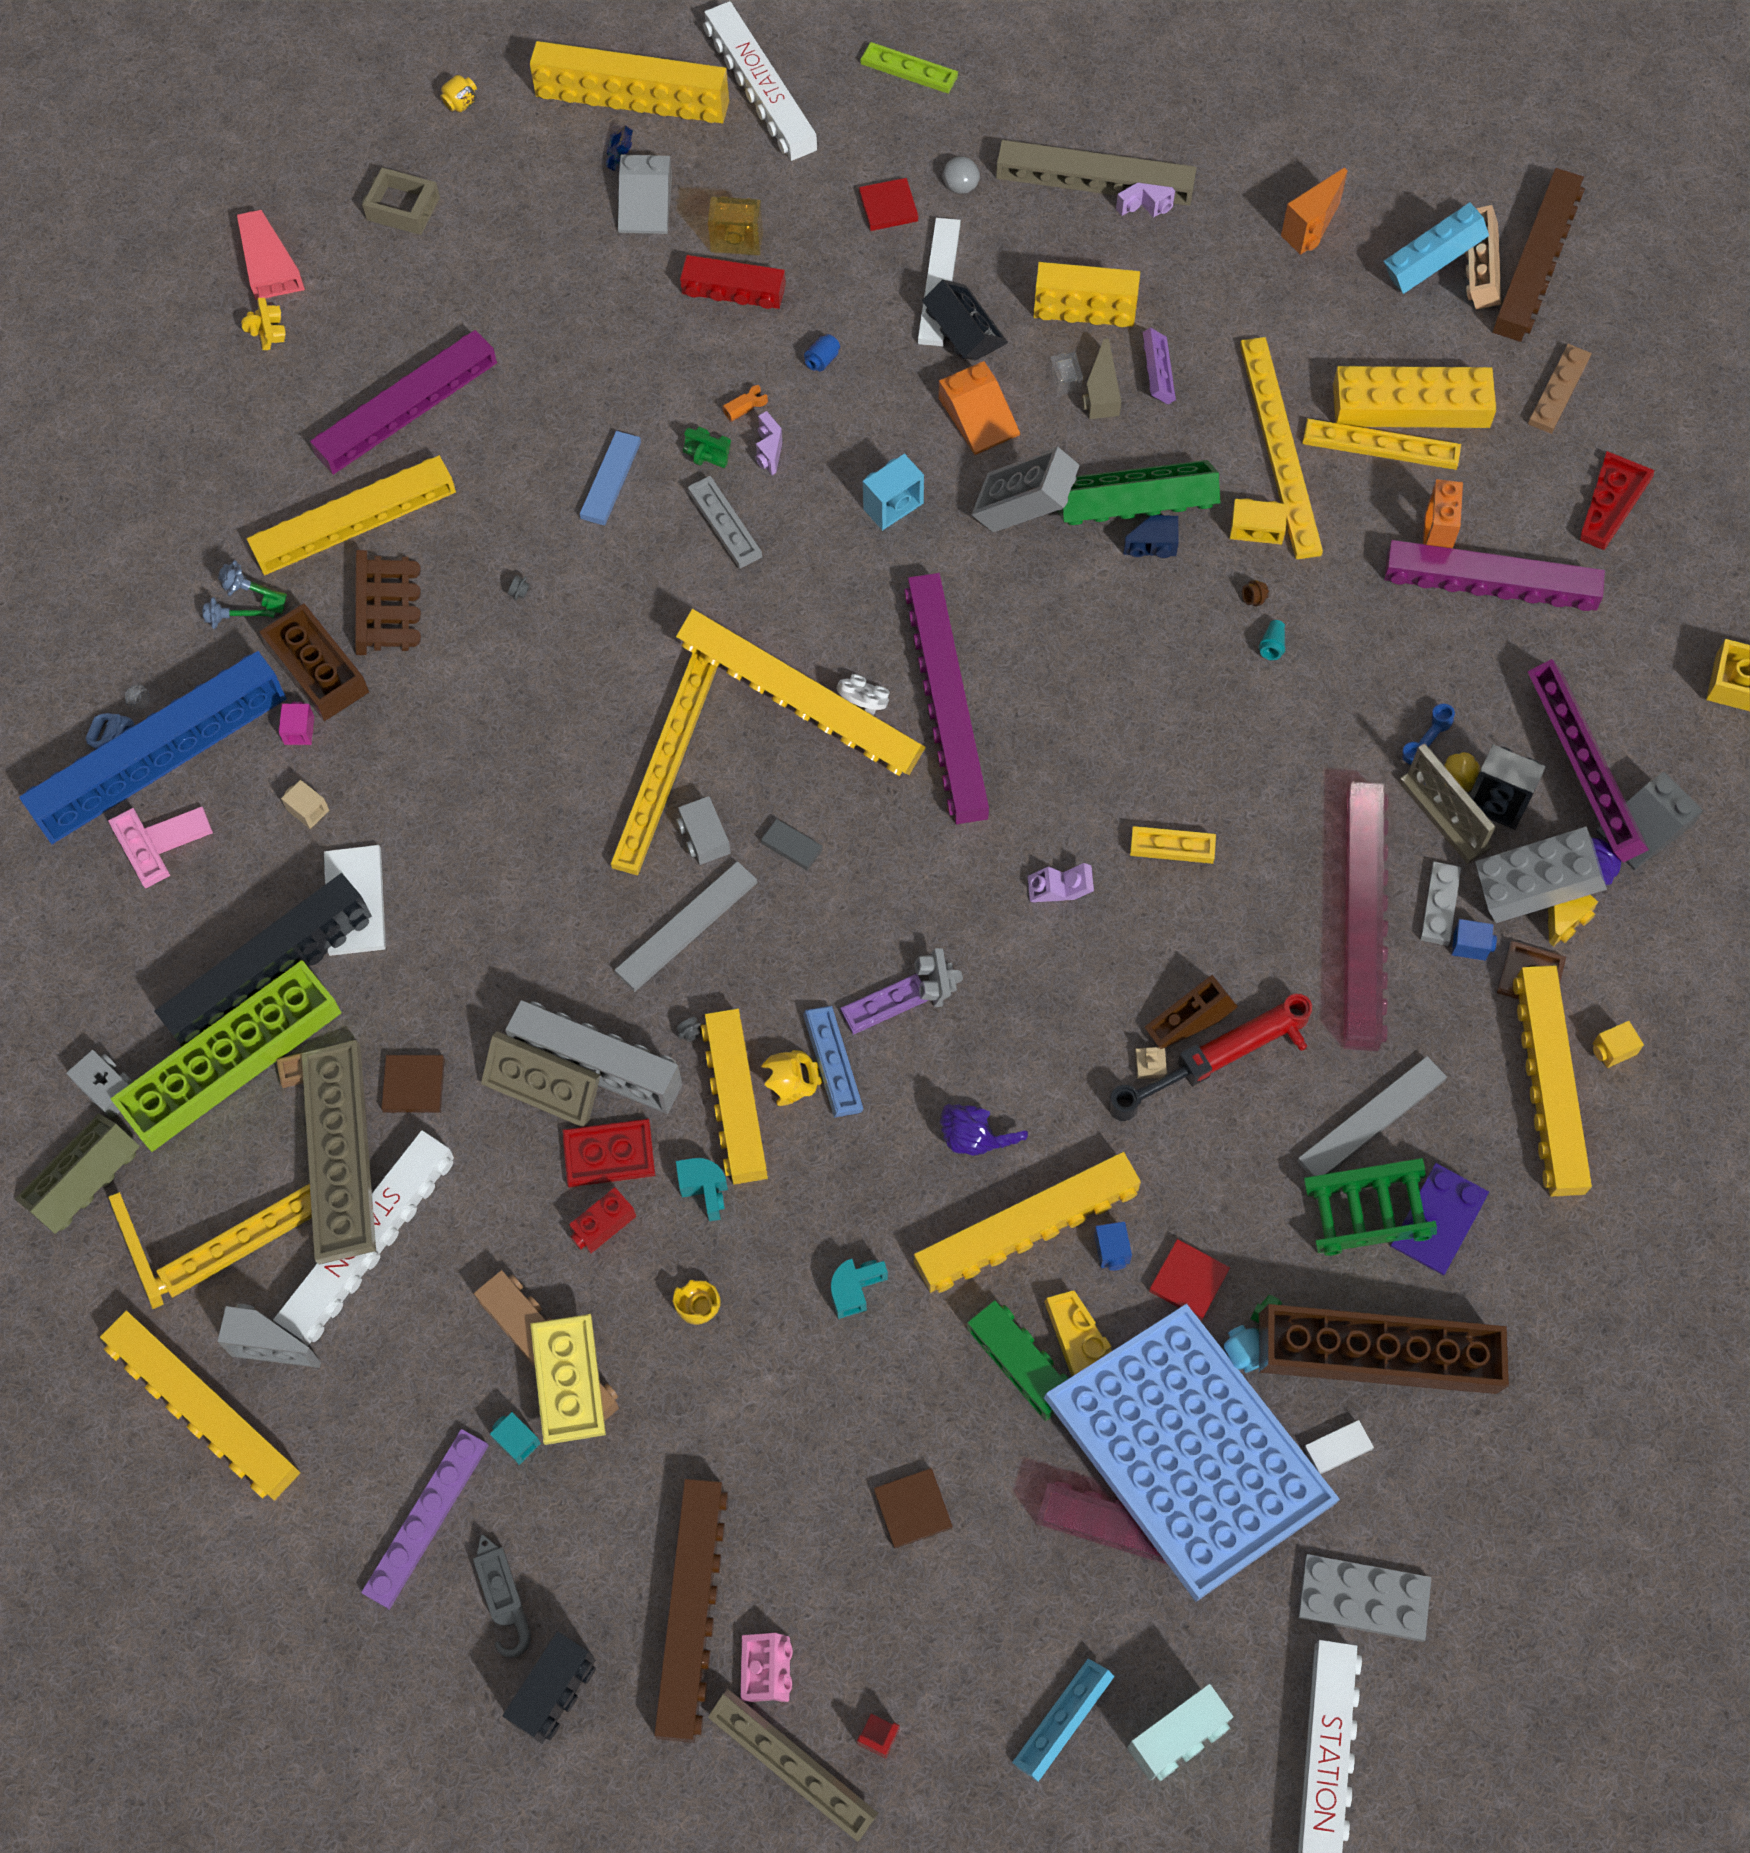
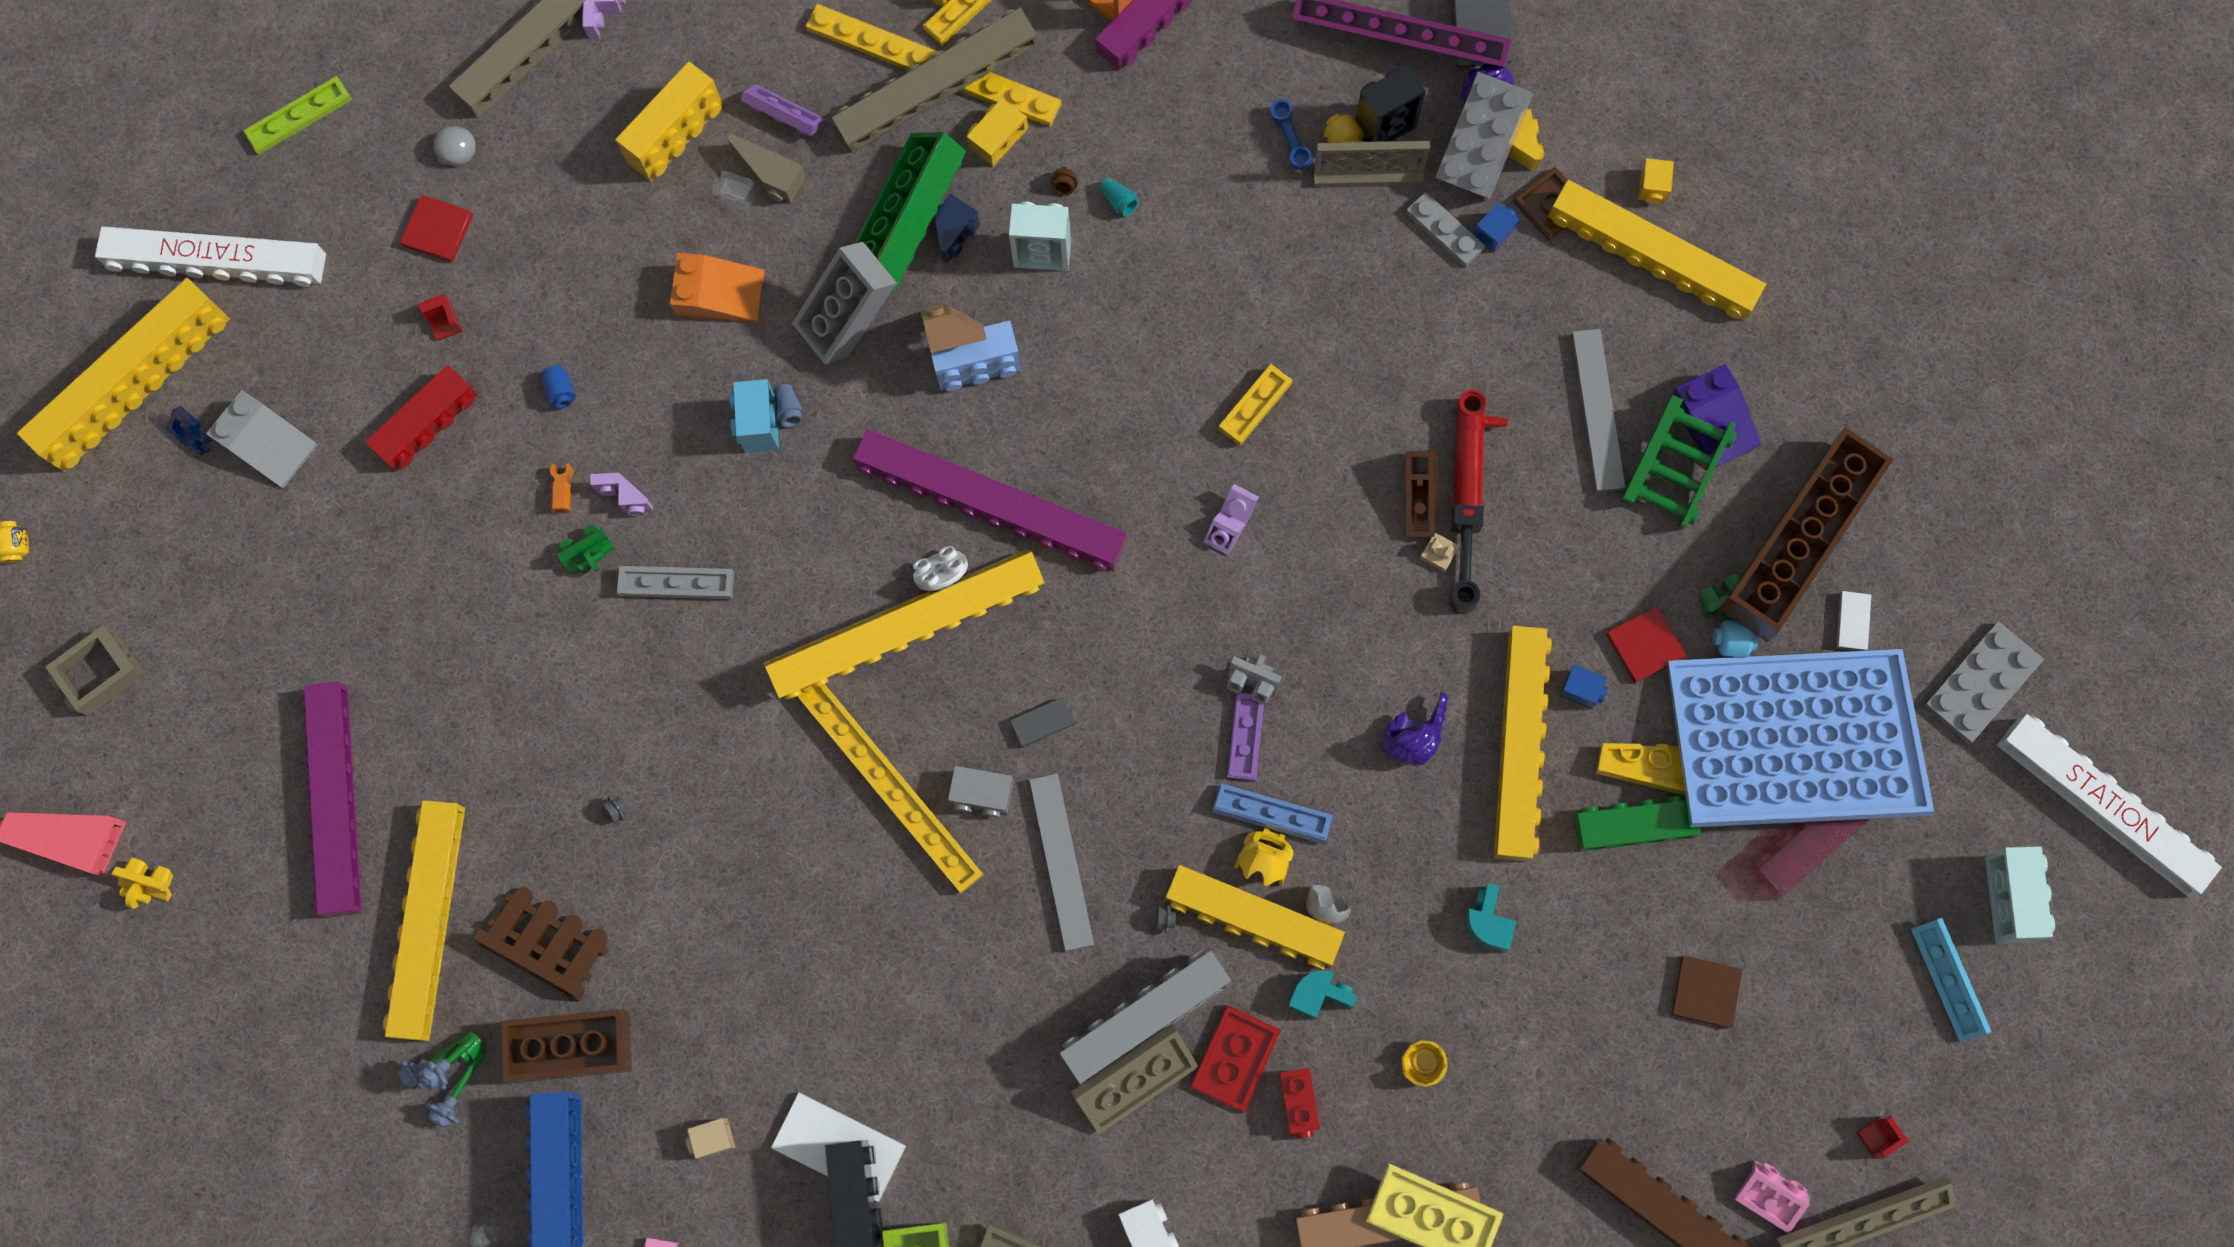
camera: 55 degrees left, 10 degrees up
dark pink brick [279,702,314,745] -> none
reddish brown tile [382,1055,445,1113] -> none
medium blue tile [580,431,641,526] -> none
clear yellow brick [708,197,763,255] -> none
white tile [918,218,961,346] -> none
black slope [922,279,1008,360] -> none
clear pink brick [1343,782,1388,1051] -> none
none -> red panel [418,294,463,341]
none -> sand blue cone [776,384,804,428]
none -> dark tan brick [832,7,1039,153]
none -> medium nougat wedge [921,304,987,353]
none -> light blue brick [928,321,1021,391]
none -> light aqua brick [1009,202,1071,271]
none -> light grey hair [1306,885,1351,925]

